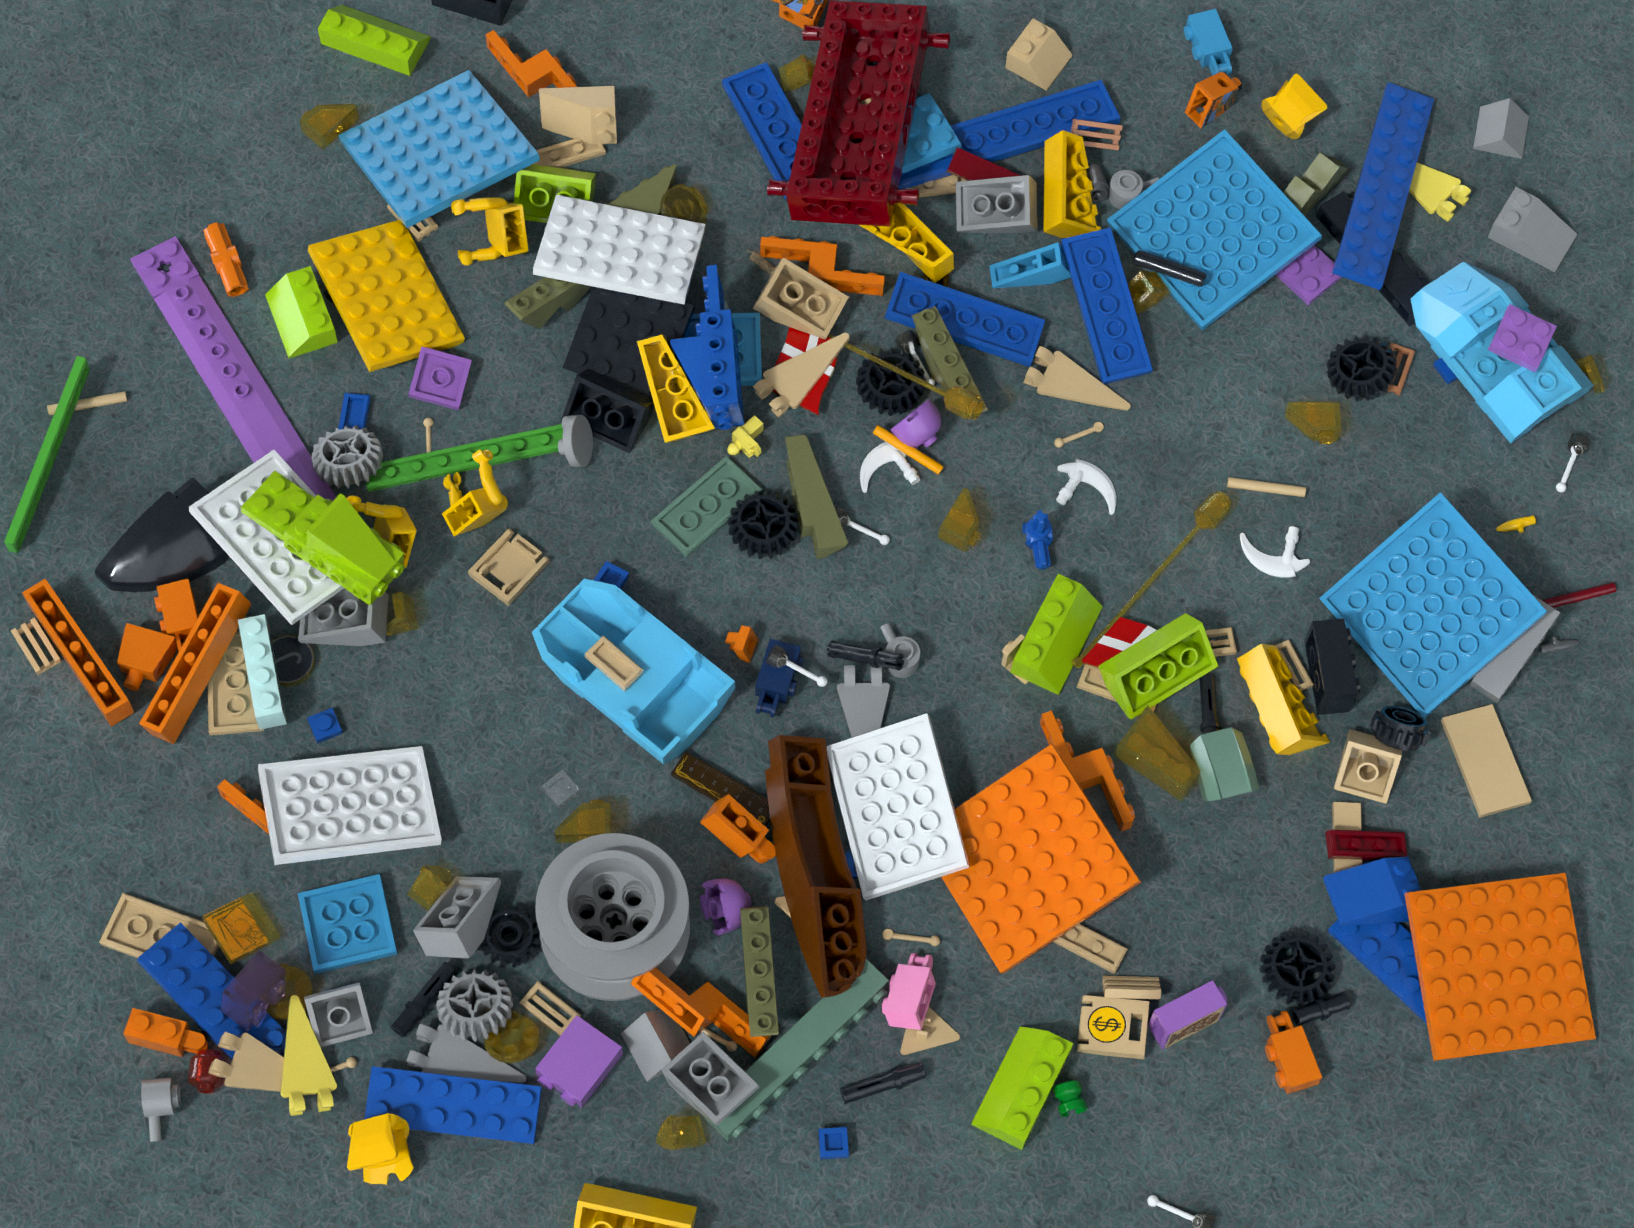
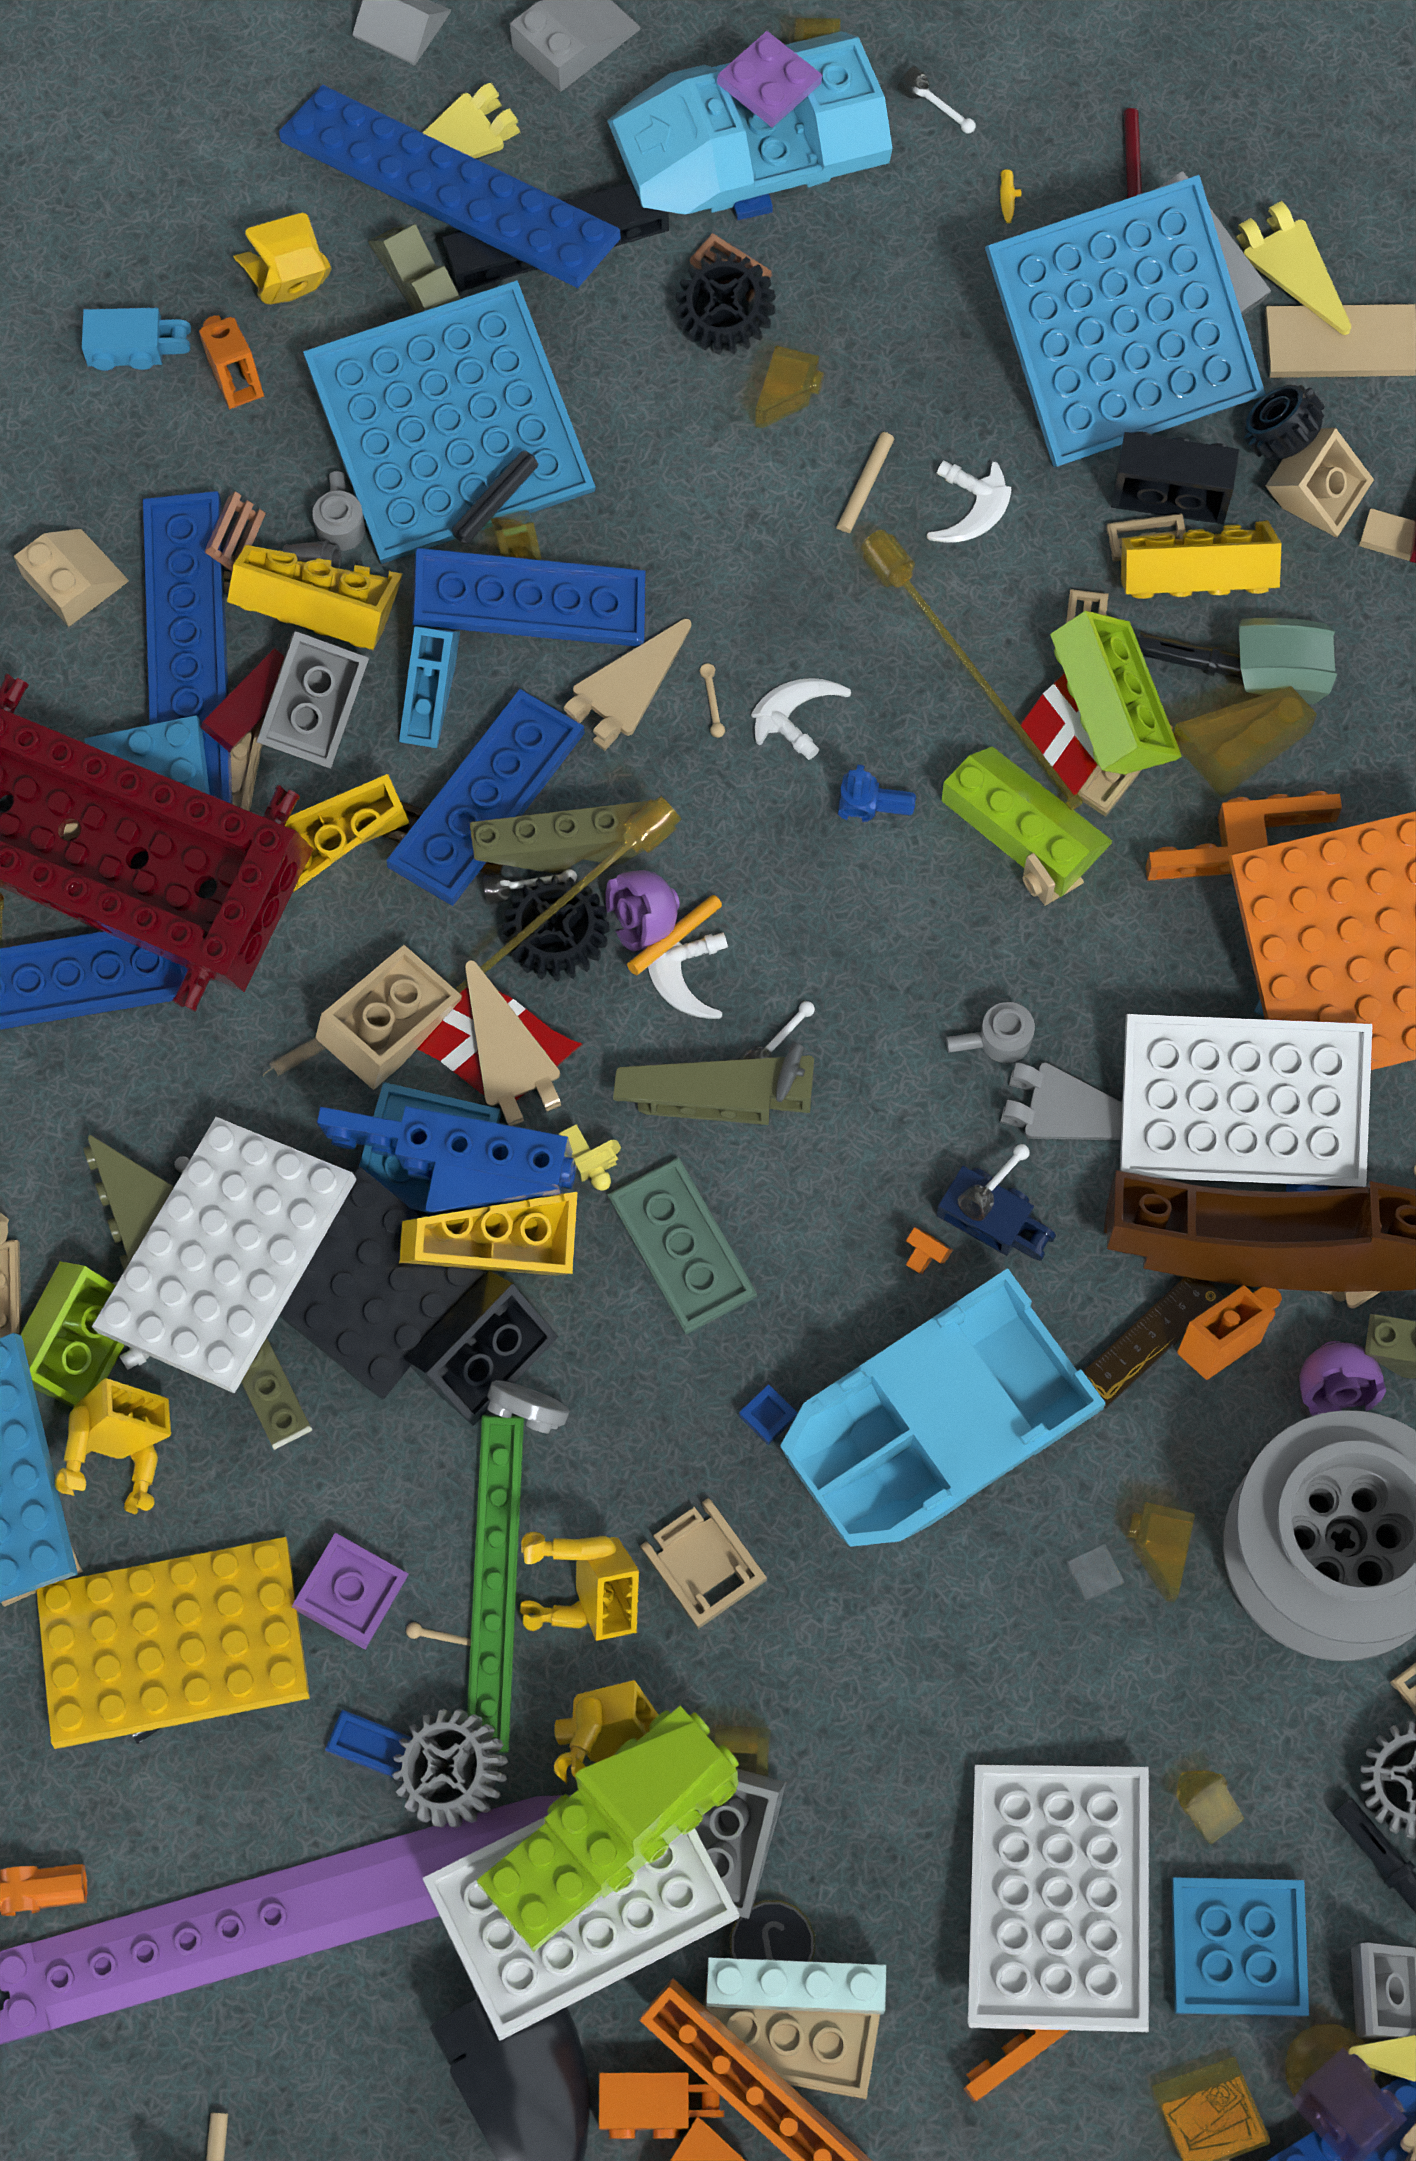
camera: 70 degrees left, 5 degrees up
lime slope [265,266,338,359] -> none
blue plate [307,708,343,744] -> none
light grey slope [413,876,501,958] -> none
black gear [481,906,540,968] -> none
tan tile [585,635,643,692] -> none
clear yellow tile [660,184,708,224] -> none
black gear [728,489,799,559] -> none
orange bracket [760,236,885,296] -> none
black pin [827,640,904,671] -> none
clear yellow slope [938,487,981,553] -> none
medium lavender plate [1276,245,1342,306] -> none
none -> dark grey helmet [776,1043,805,1102]
none -> light yellow flag [1236,201,1351,335]

